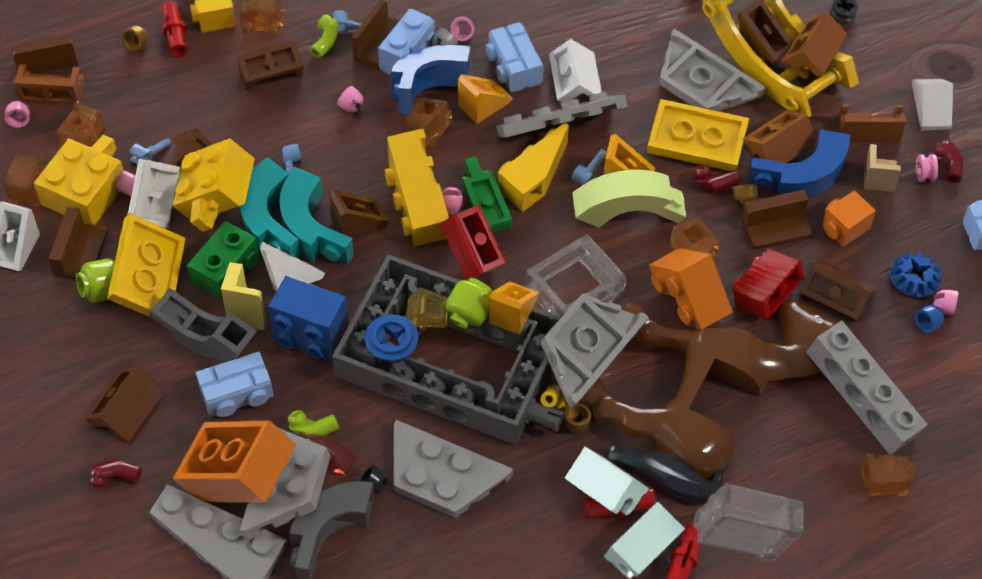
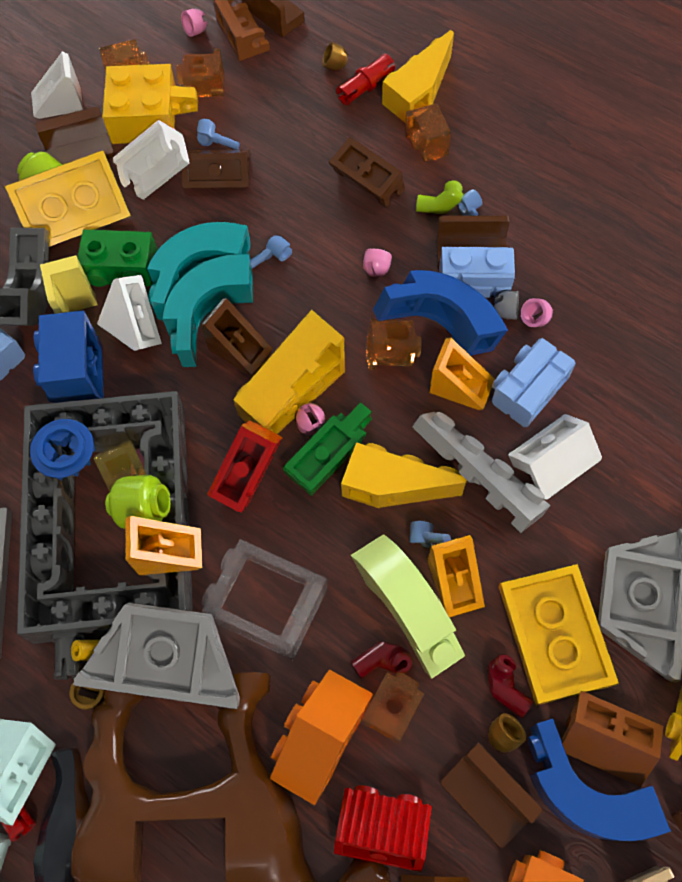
camera: 65 degrees right, 10 degrees up
yellow hinge [172,138,255,232] -> none
none -> dark red arm [350,641,413,679]

